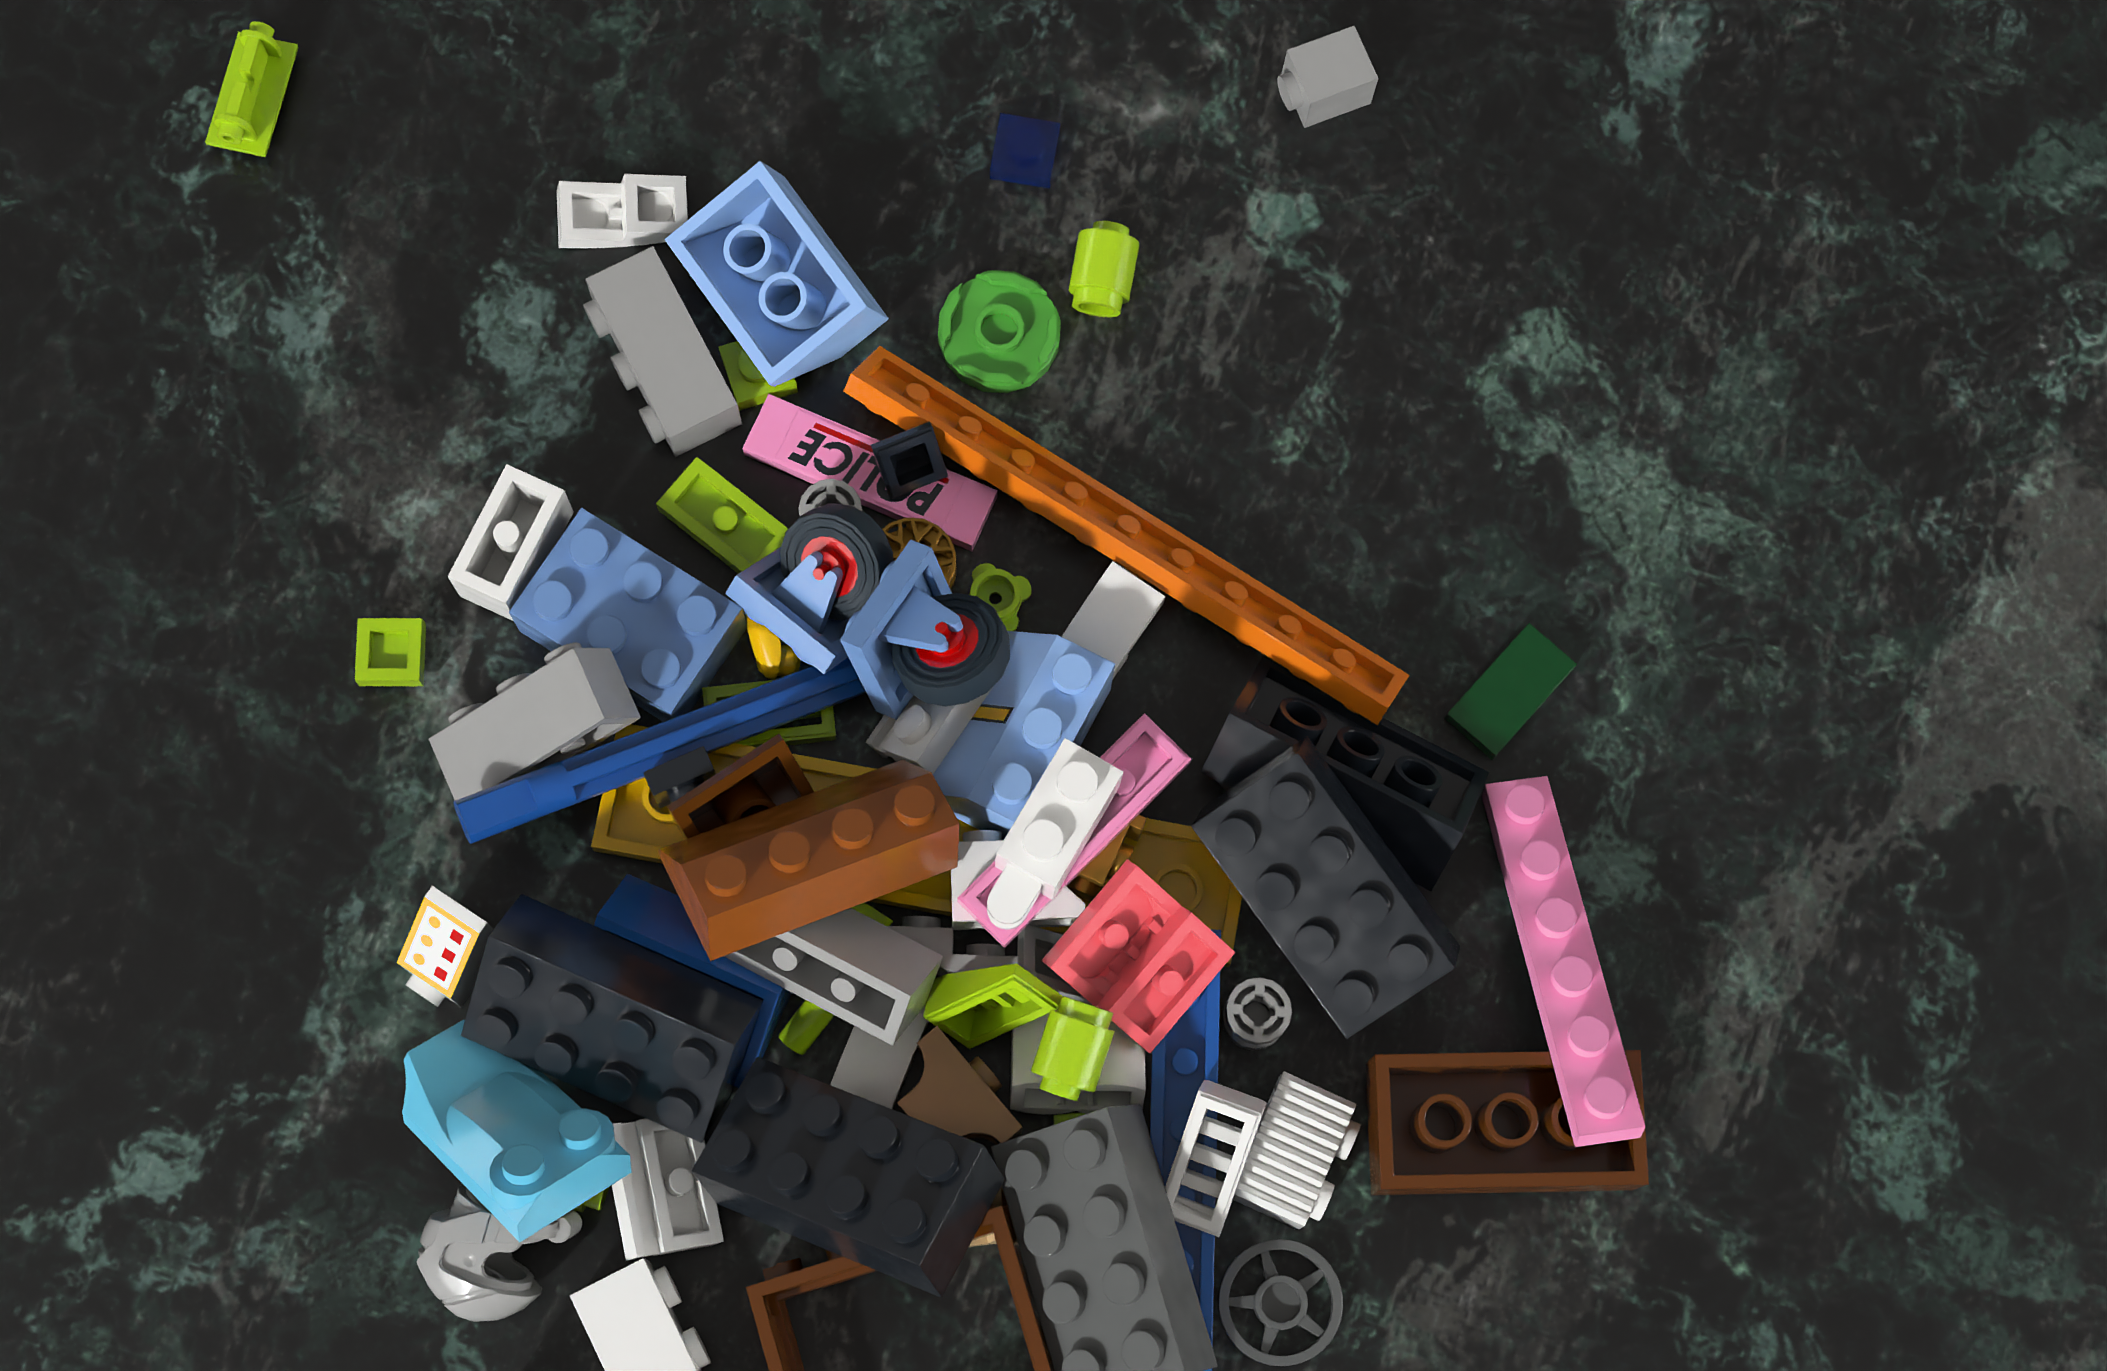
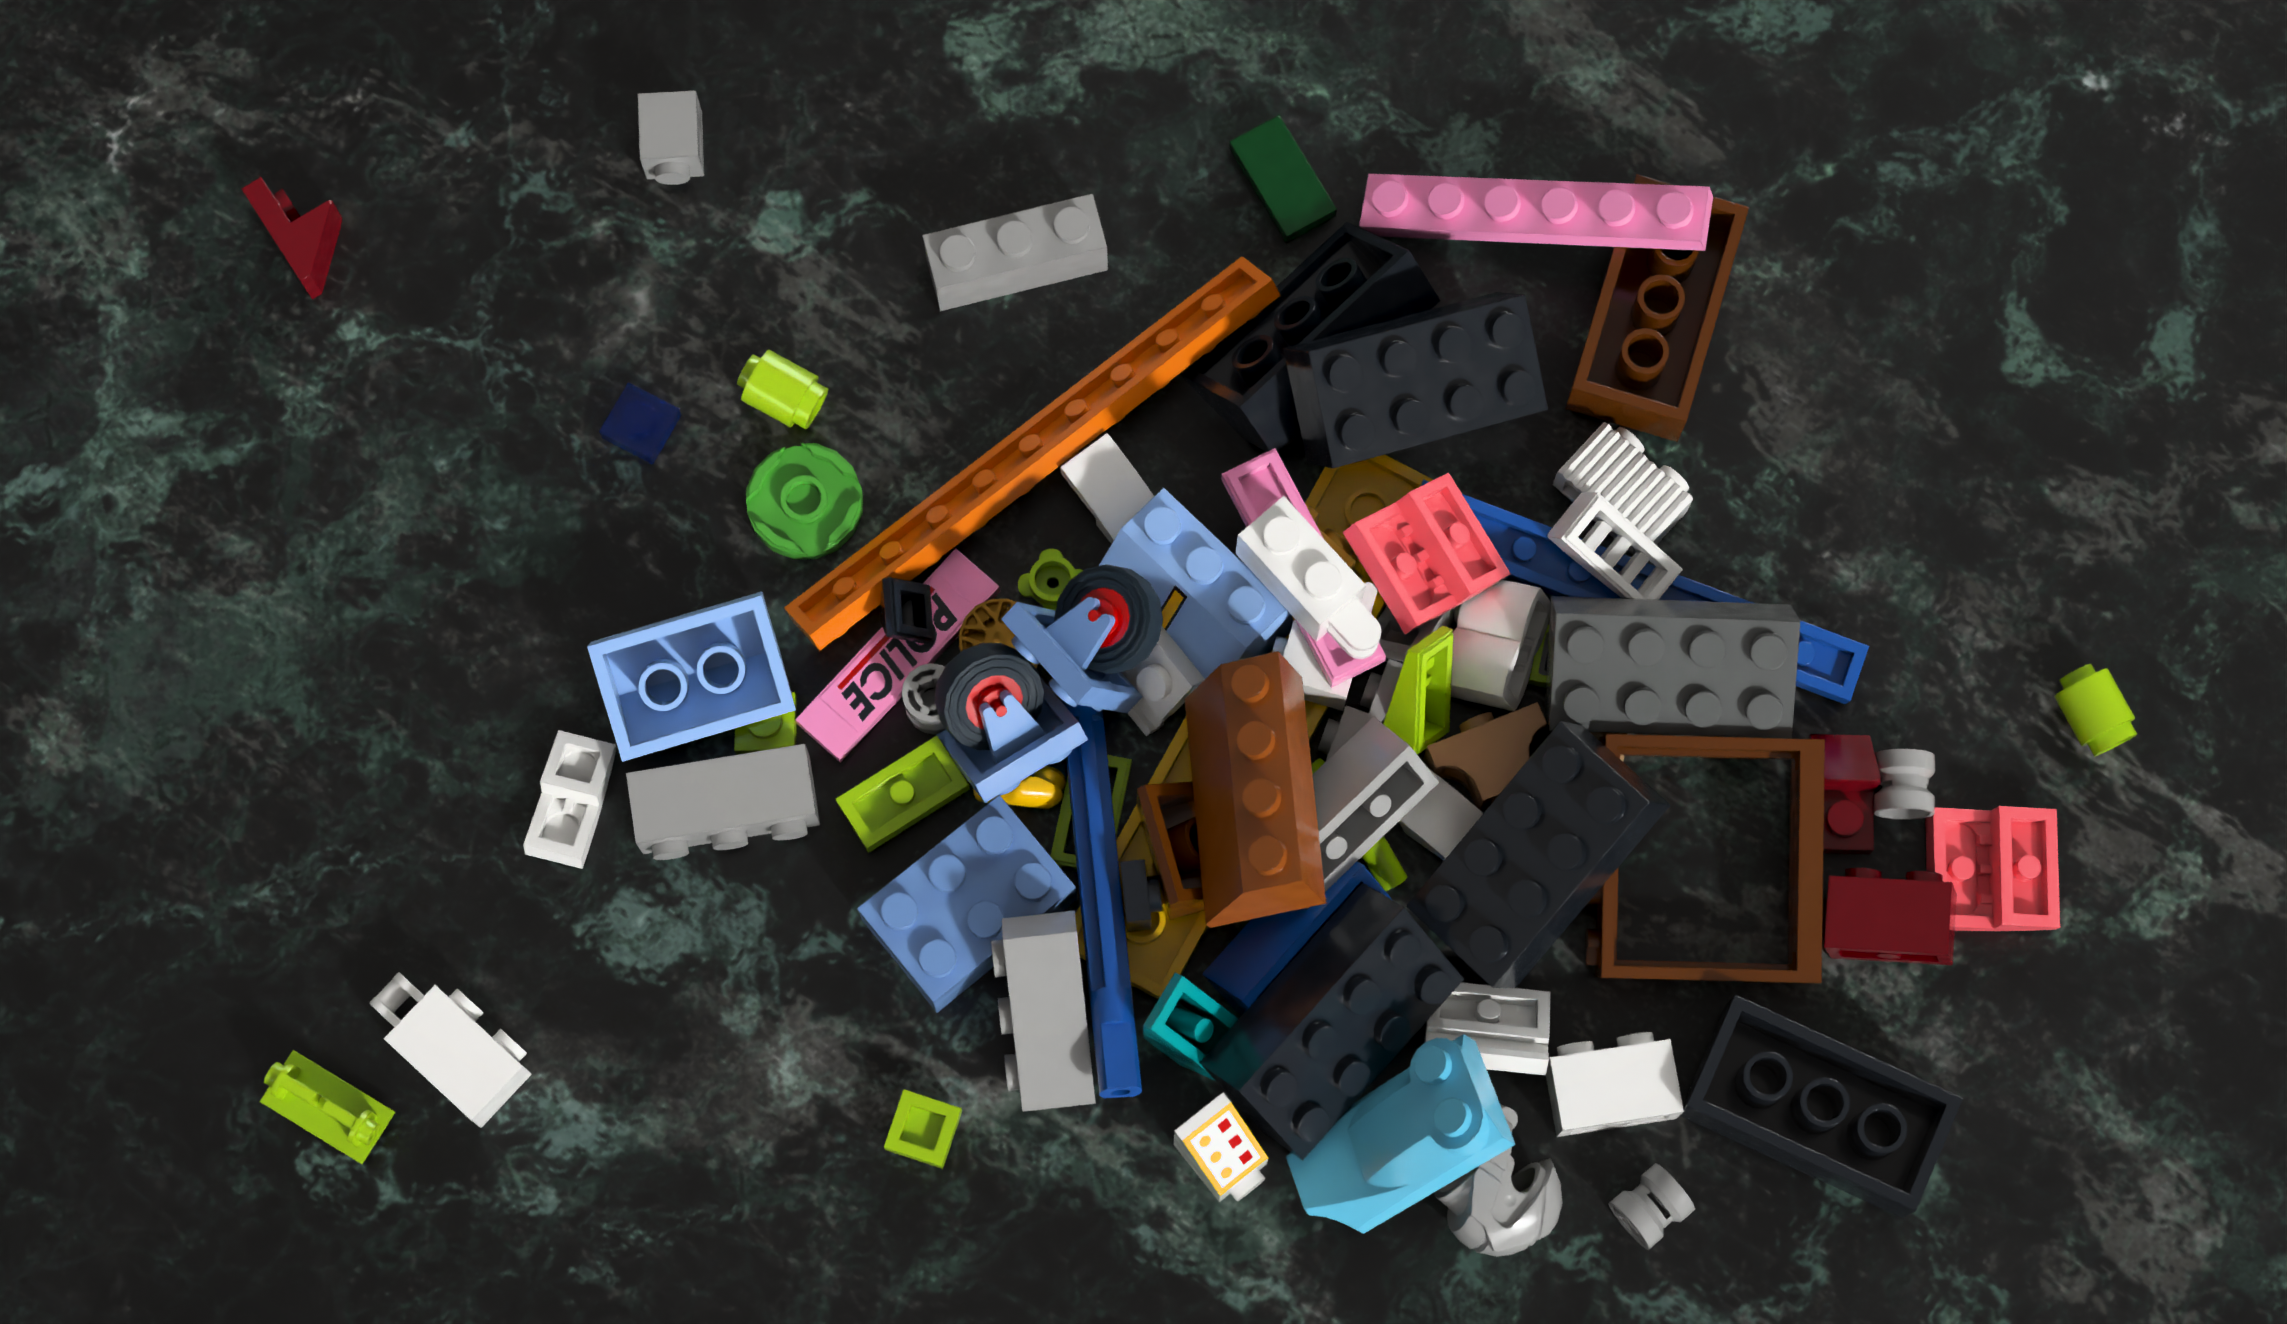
camera: 65 degrees left, 0 degrees up
white brick [448,464,574,621] -> none
lime brick [1031,996,1115,1101] -> none
dark grey wheel [1218,1239,1343,1366] -> none
light grey wheel [1221,977,1292,1051] -> none
none -> white brick [369,972,531,1128]
none -> light grey brick [923,194,1108,311]
none -> teal slope [1143,973,1238,1080]

